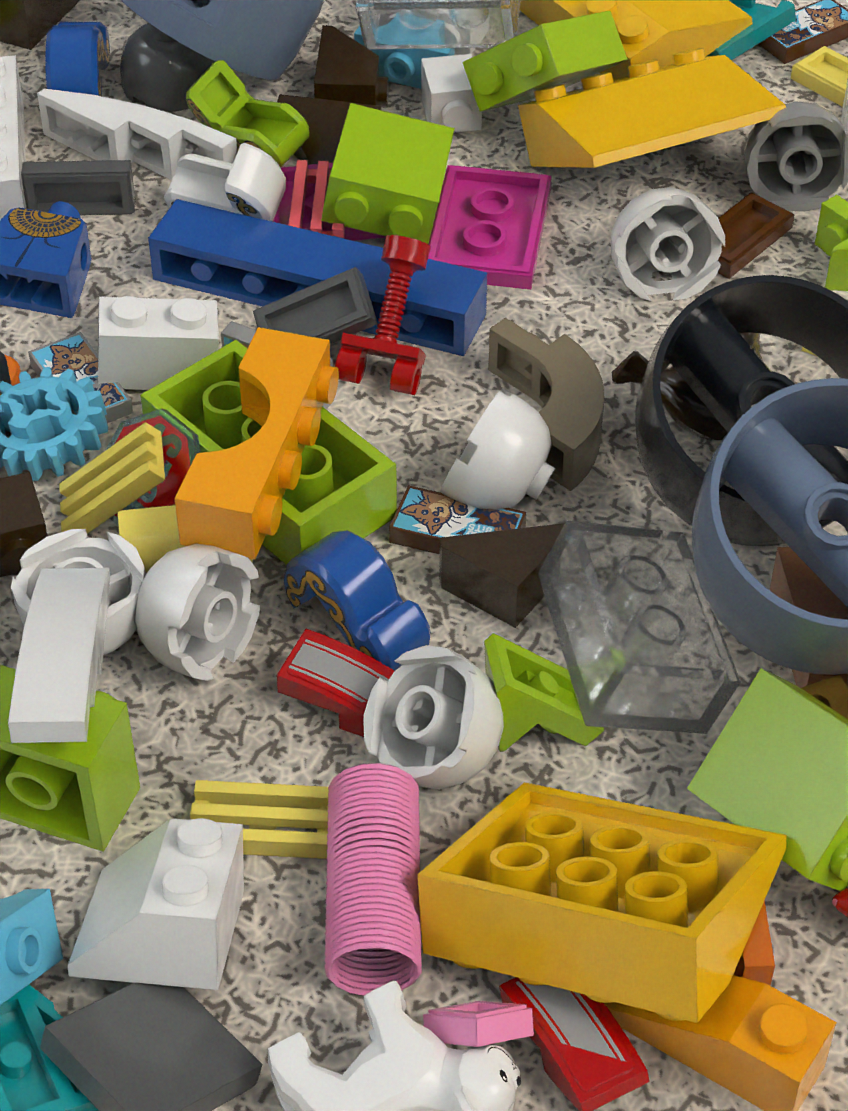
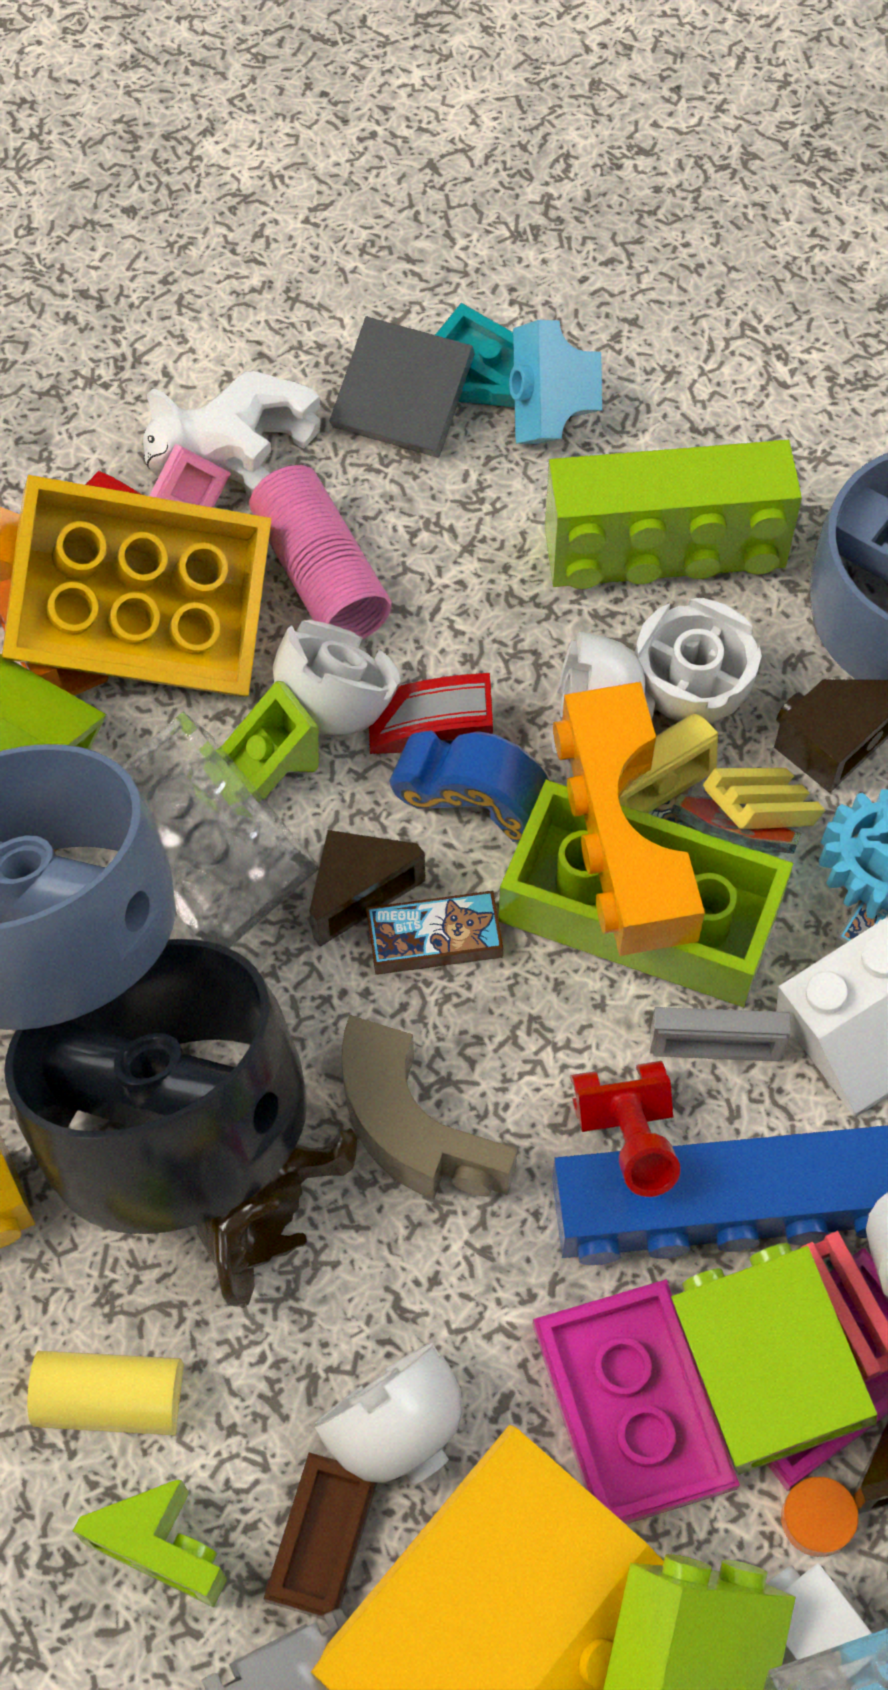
camera: 155 degrees right, 15 degrees up
white slope [8,568,110,743] -> none
white slope [68,818,244,990] -> none
light yellow tile [190,780,329,859] -> none
dark grey tile [253,267,378,344] -> none
white cylinder [440,388,555,510] -> none

